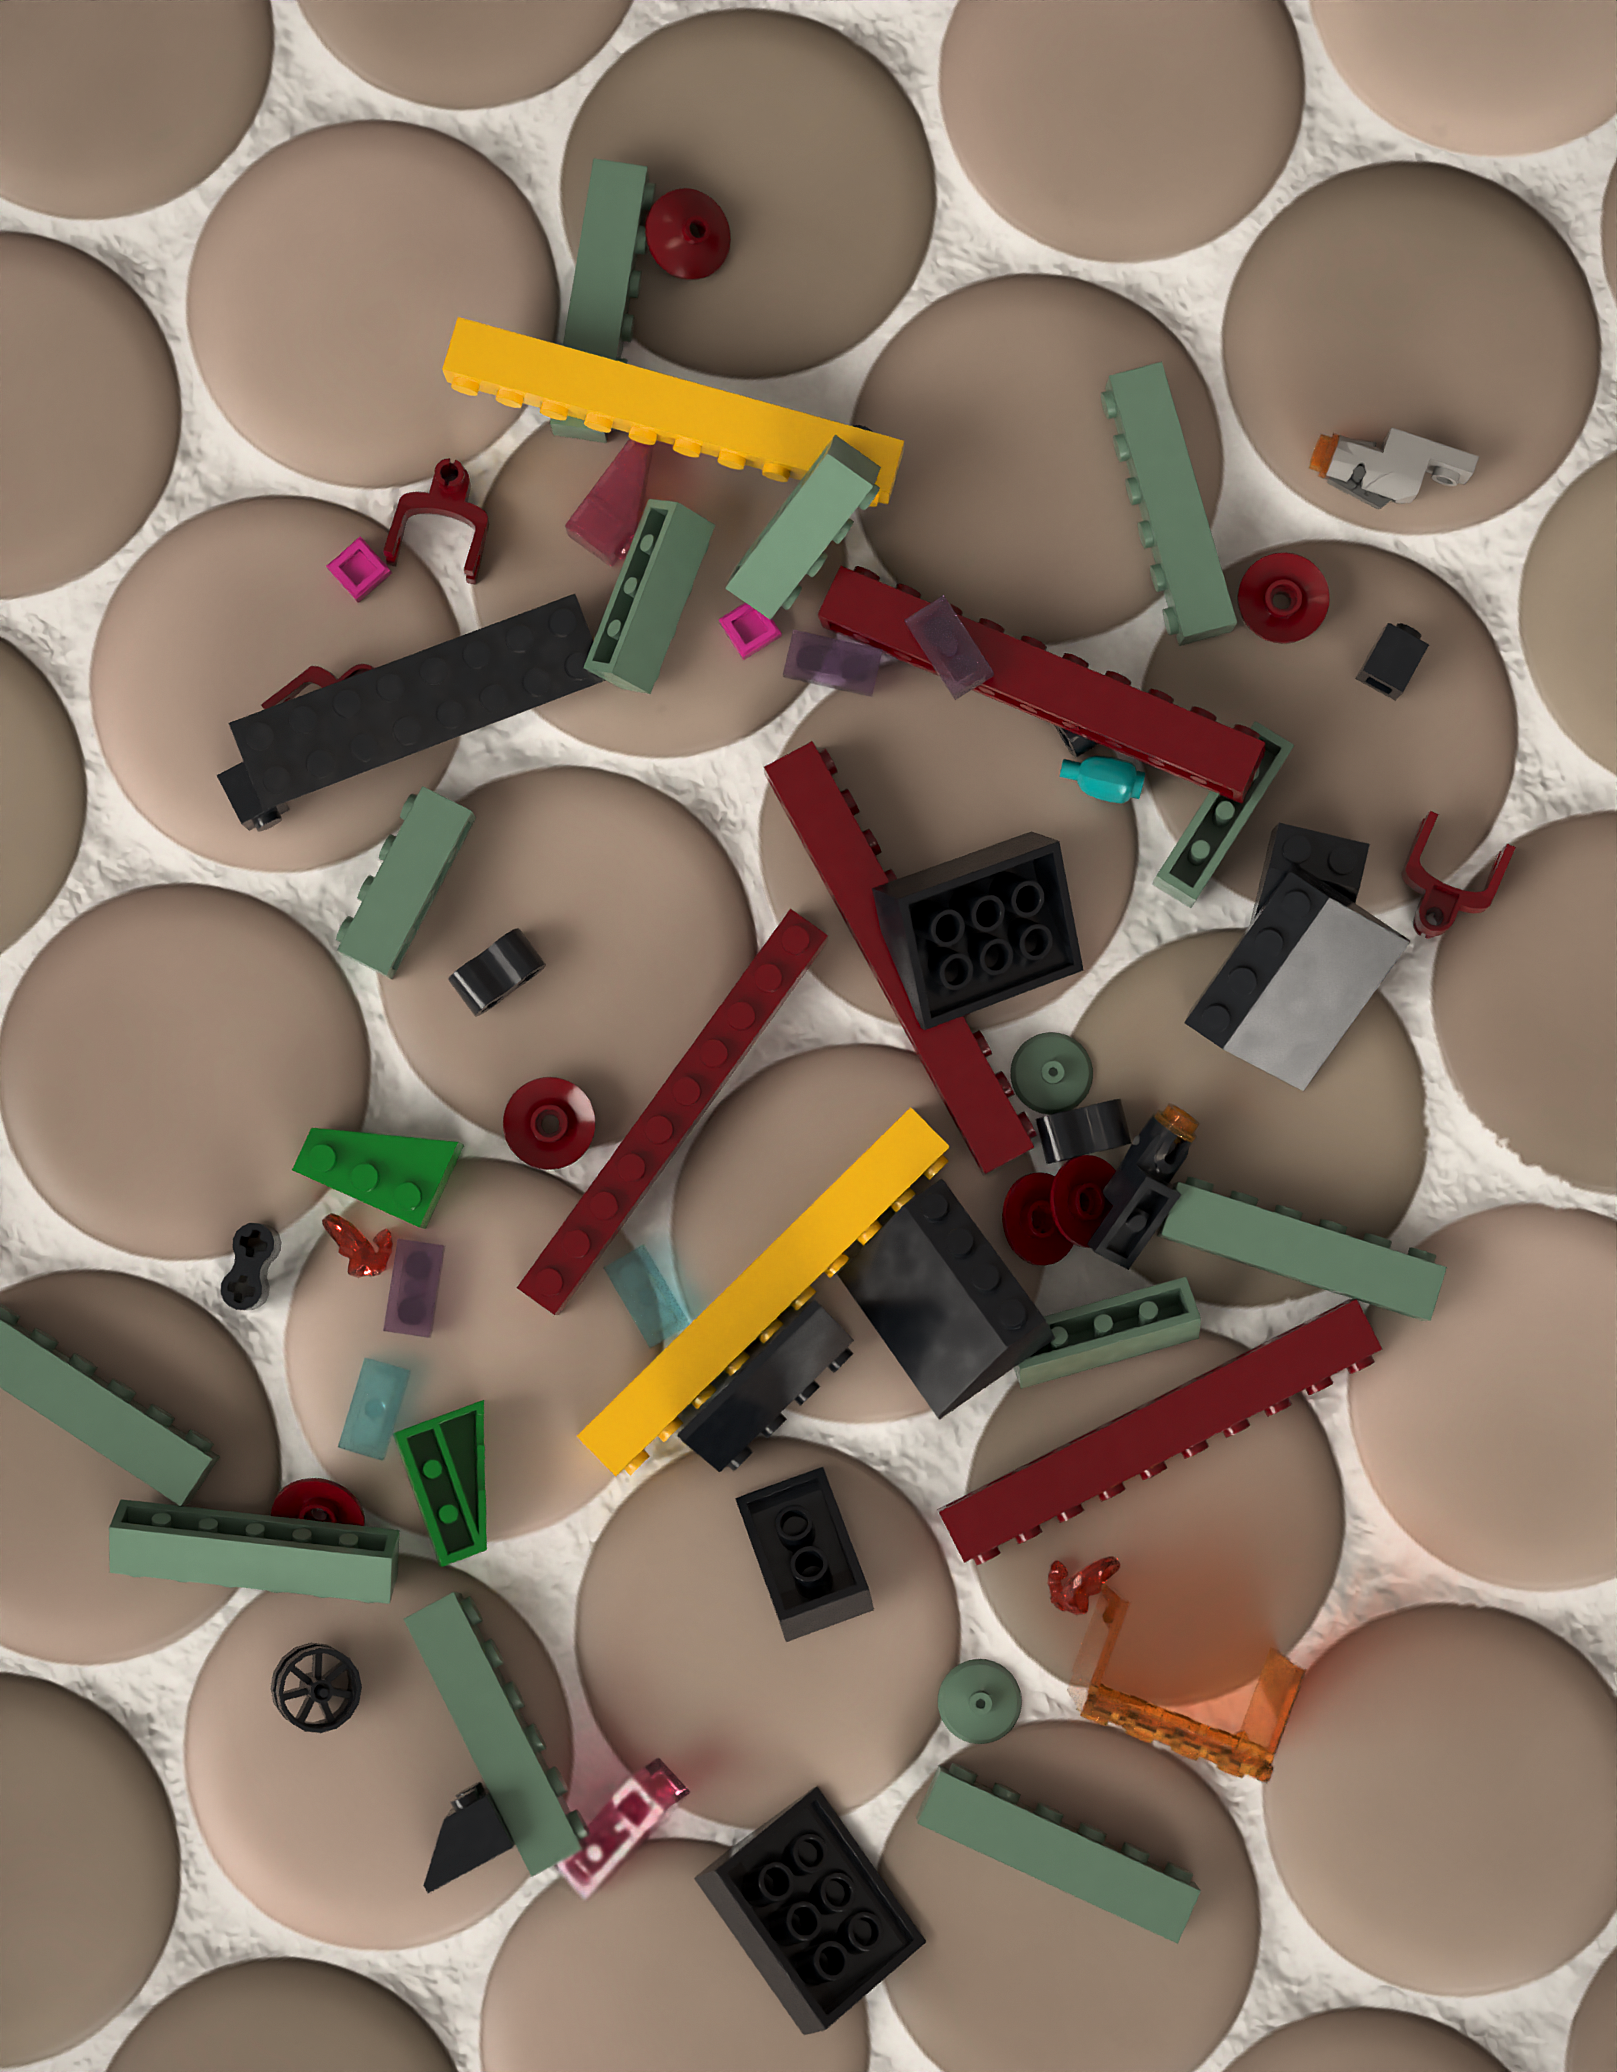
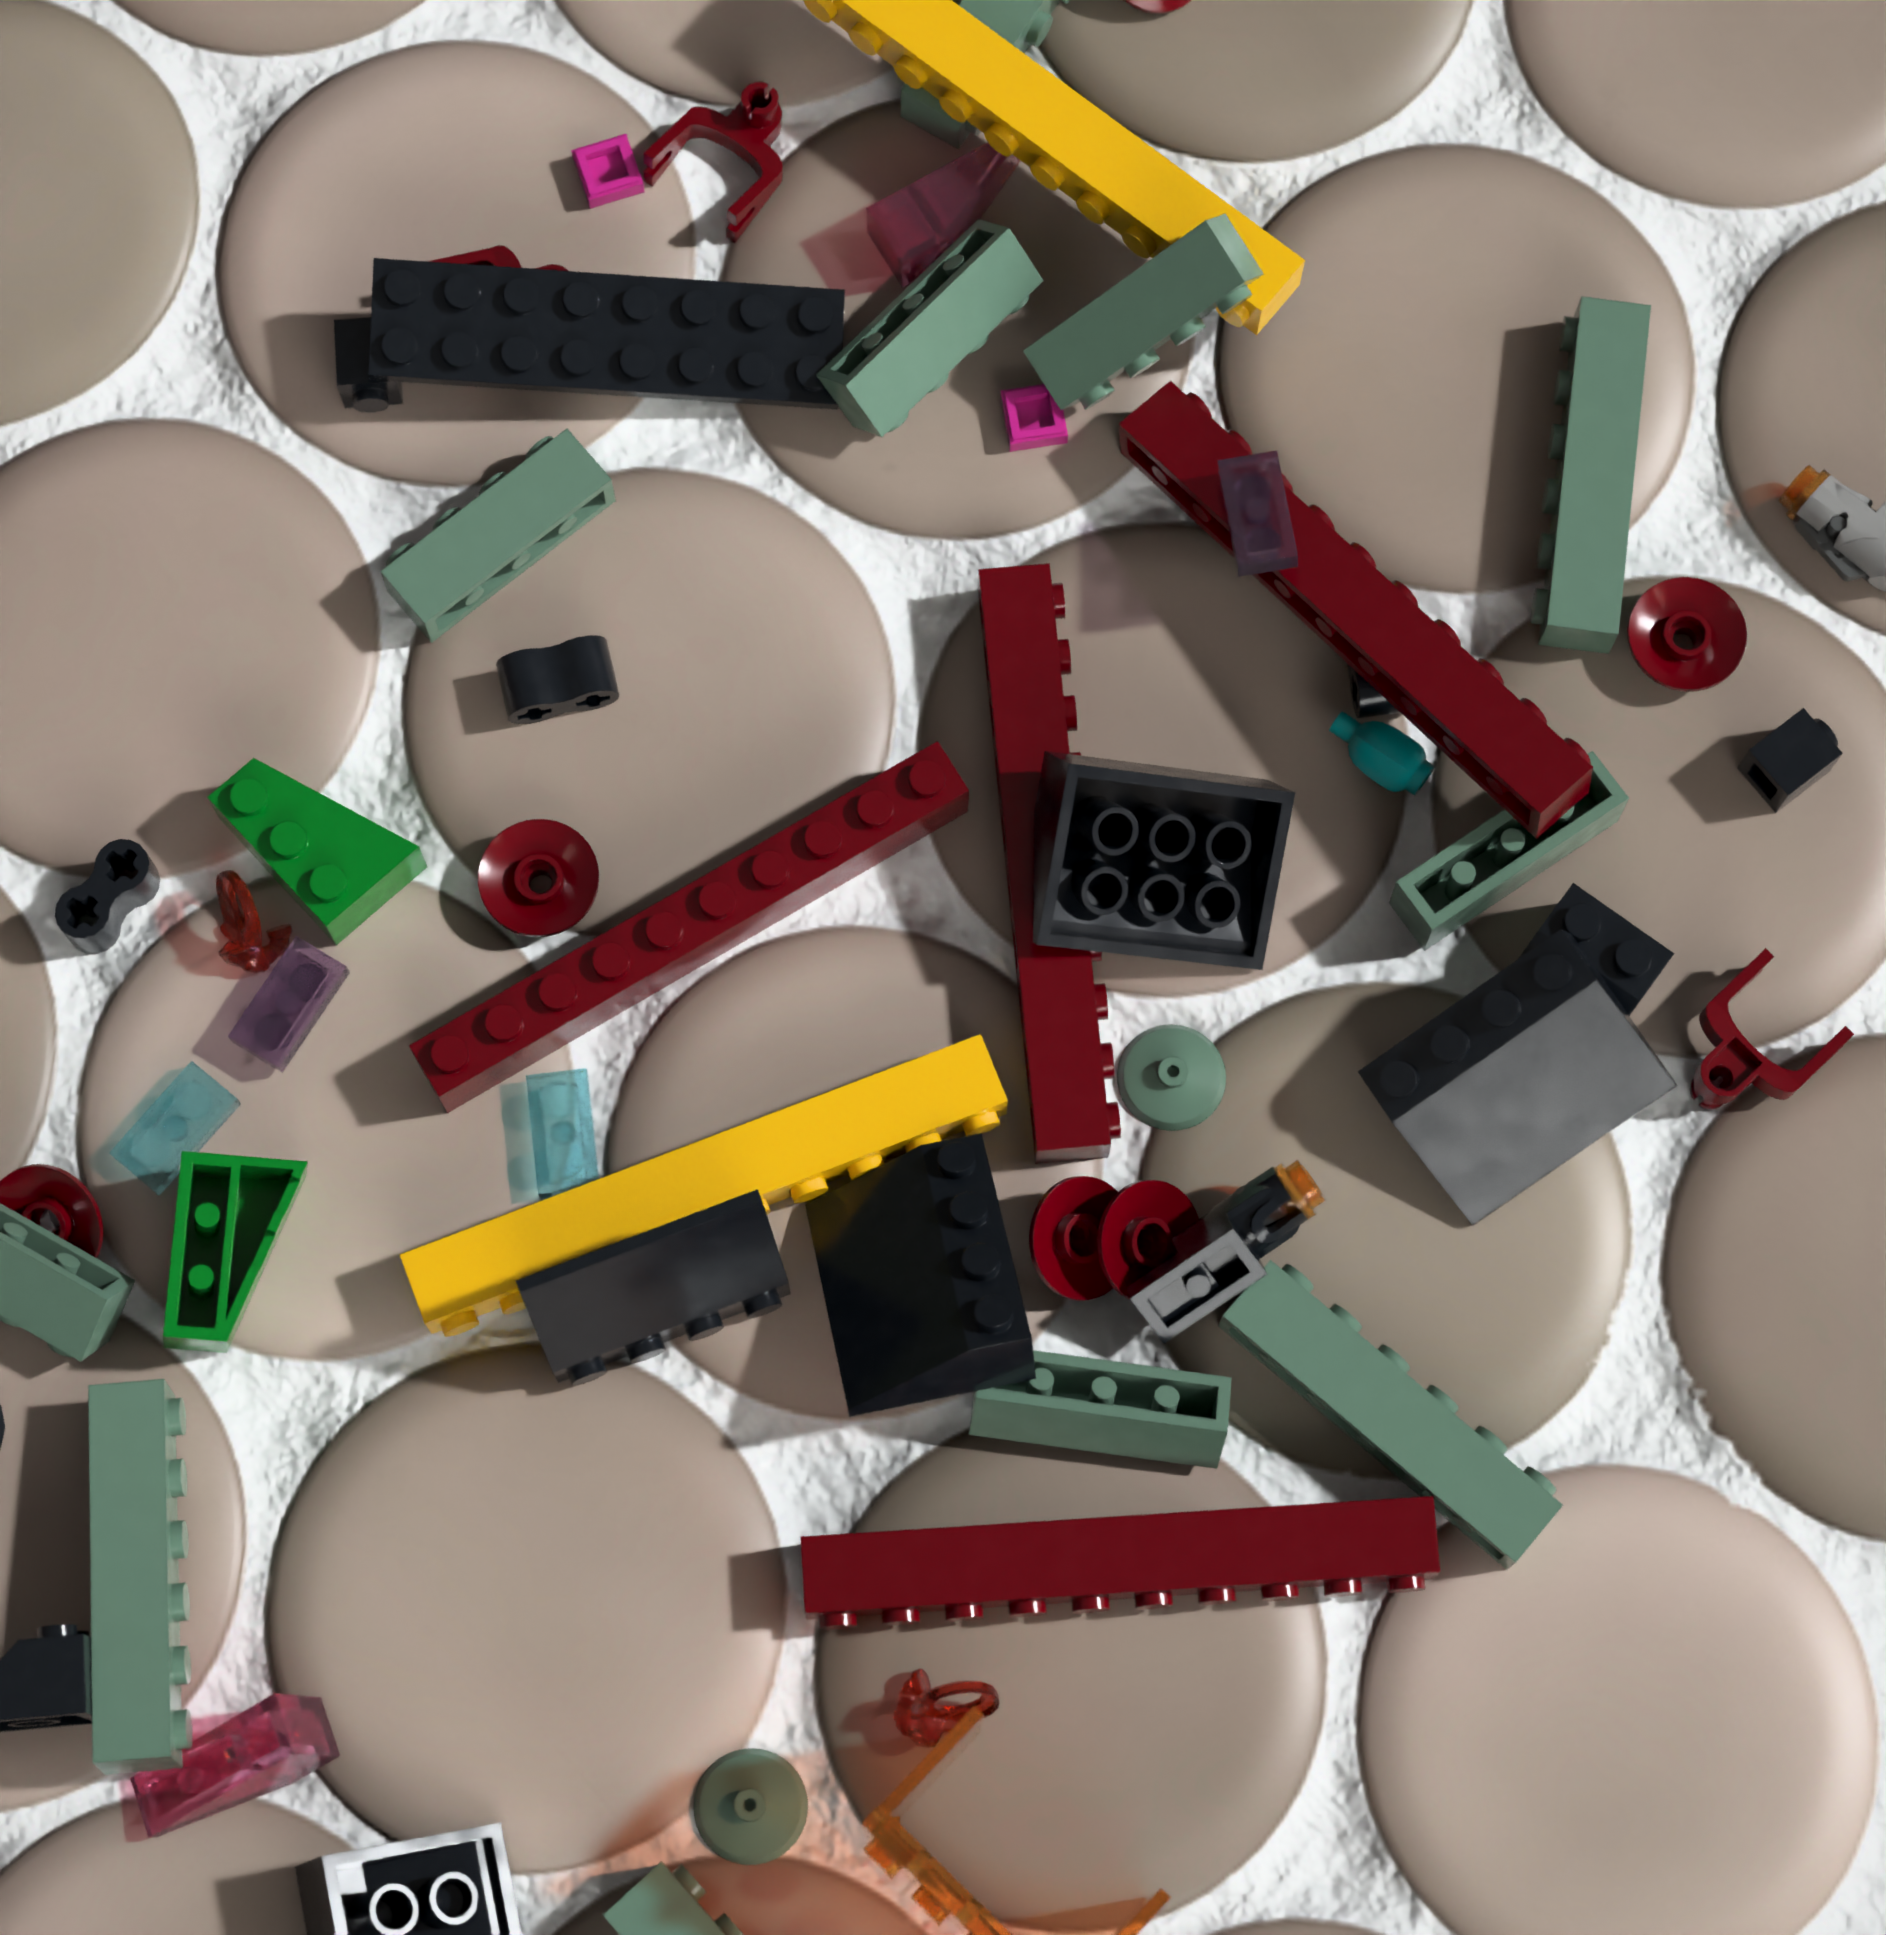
camera: 20 degrees right, 10 degrees down
black slope [735,1467,874,1642] -> none
clear purple plate [783,629,883,697] -> none
black axle [1035,1099,1132,1164] -> none

